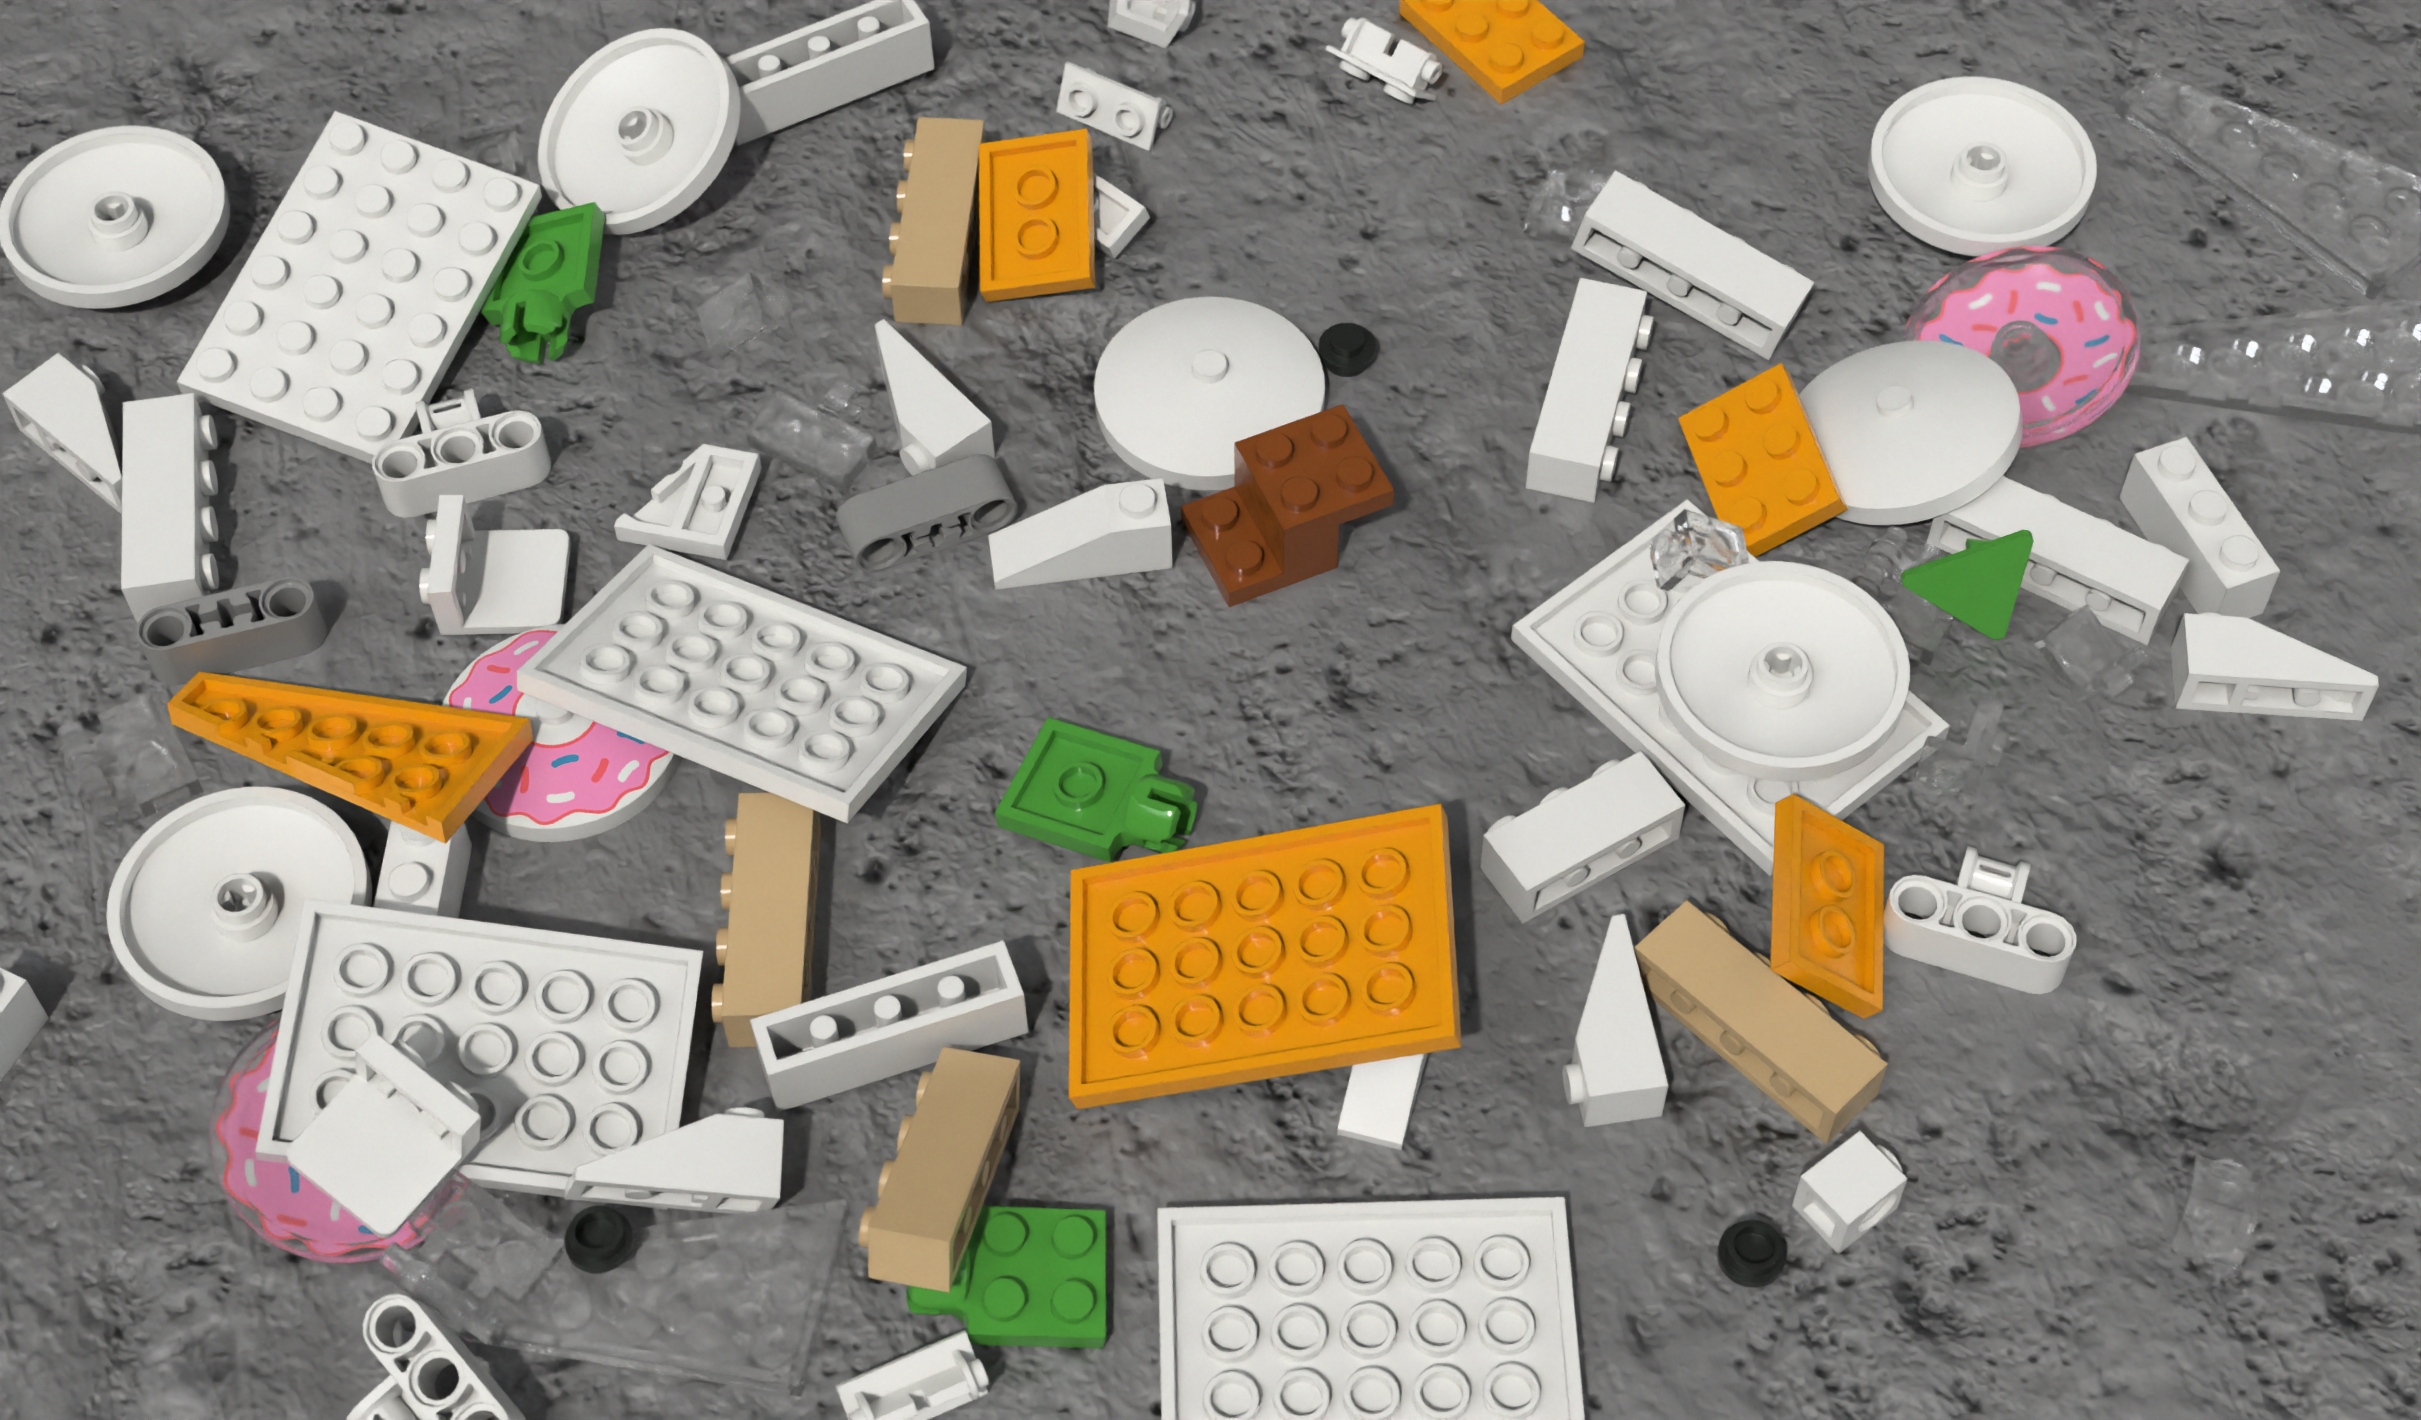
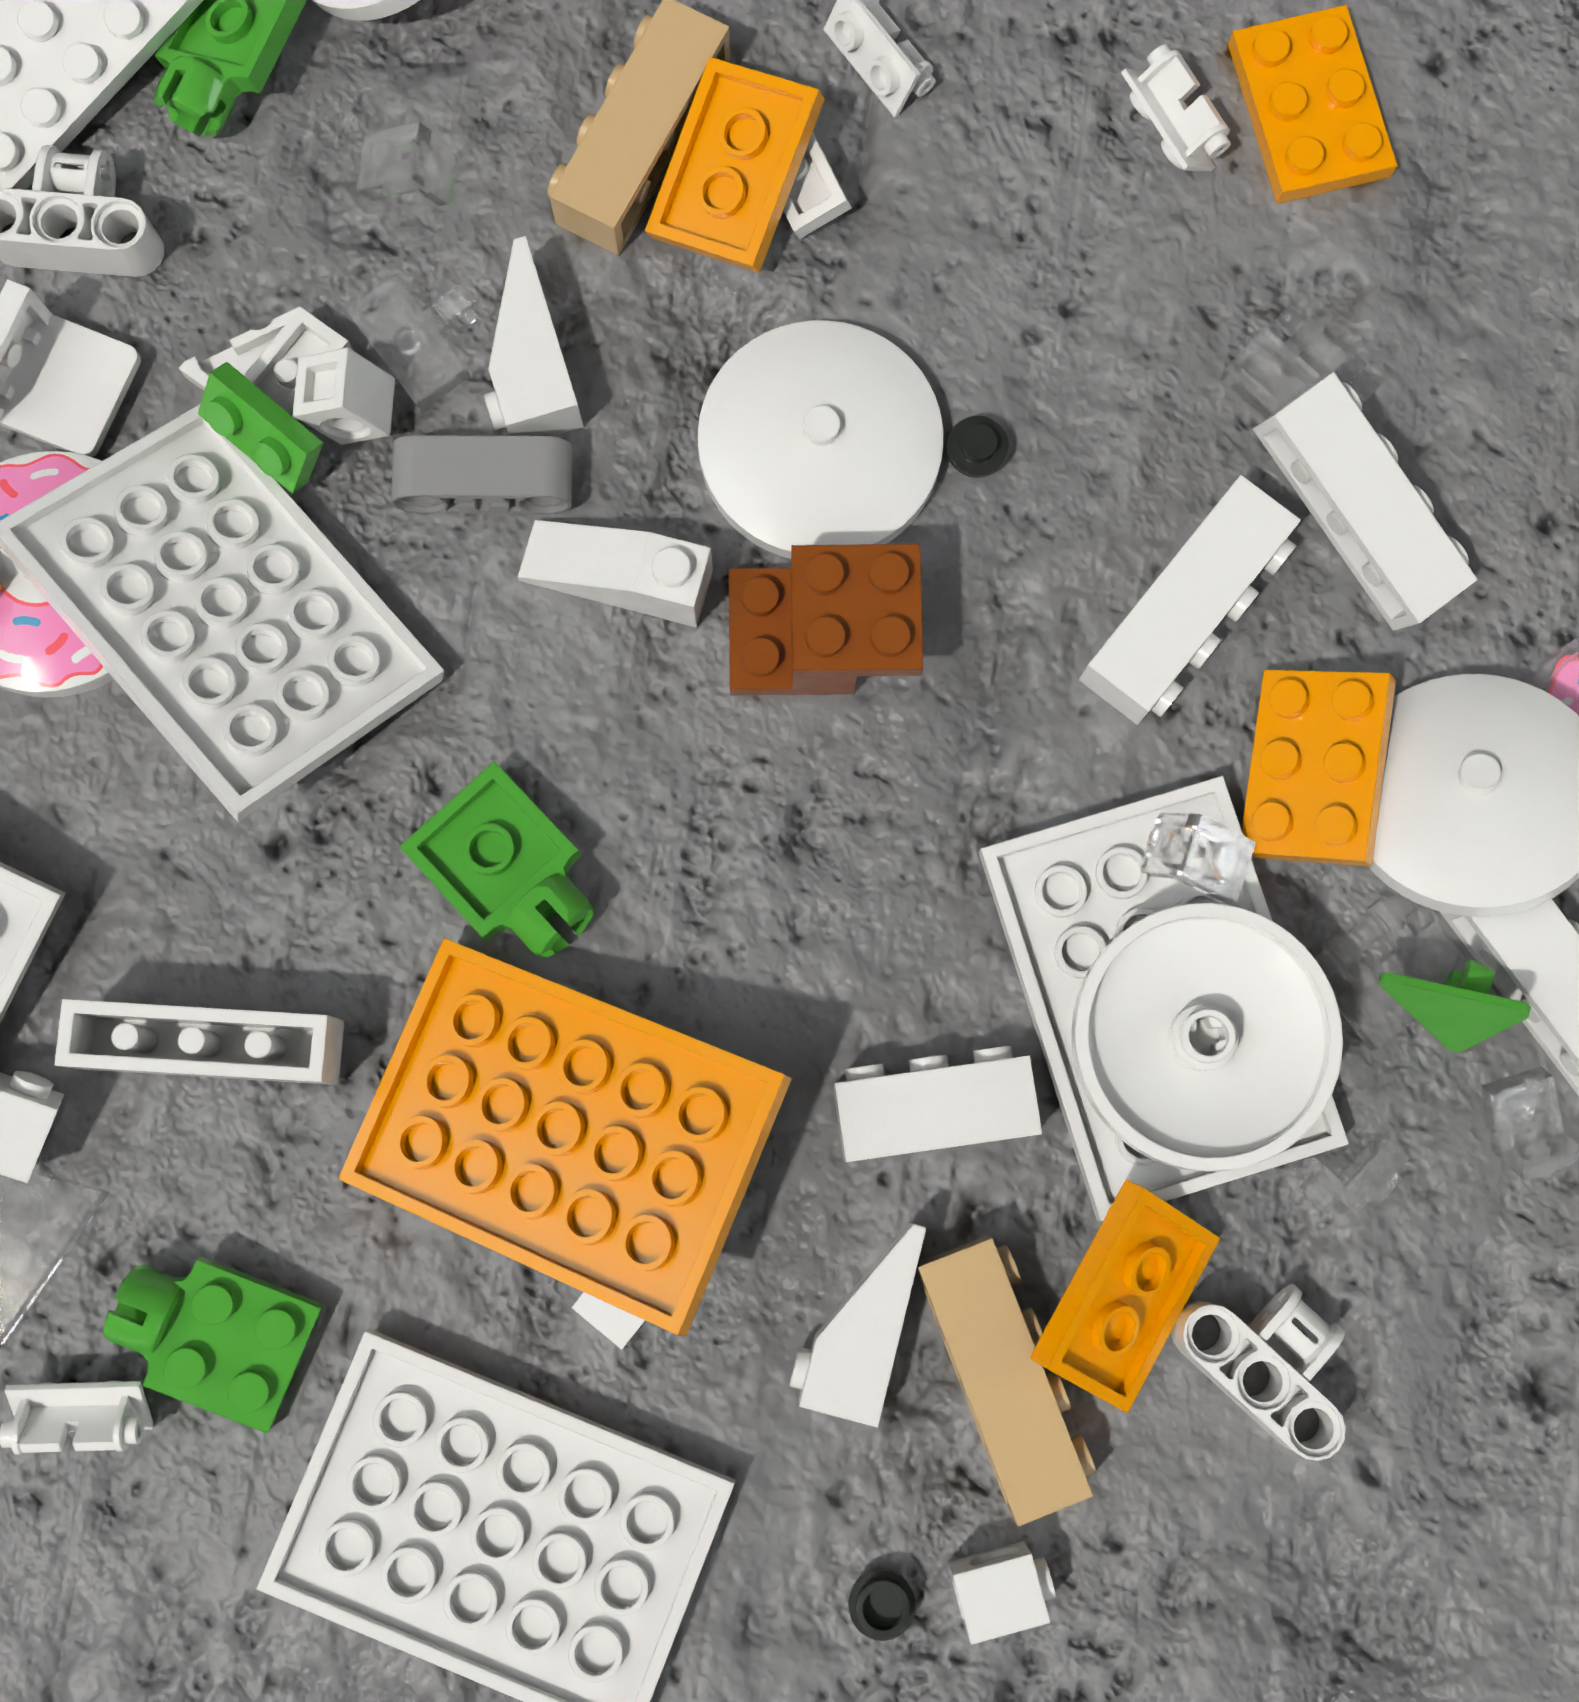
camera: 20 degrees right, 25 degrees up
tan brick [711,793,821,1047] -> none
tan brick [858,1046,1020,1293] -> none
none -> bright green plate [198,362,323,494]
none -> white brick [292,347,395,445]

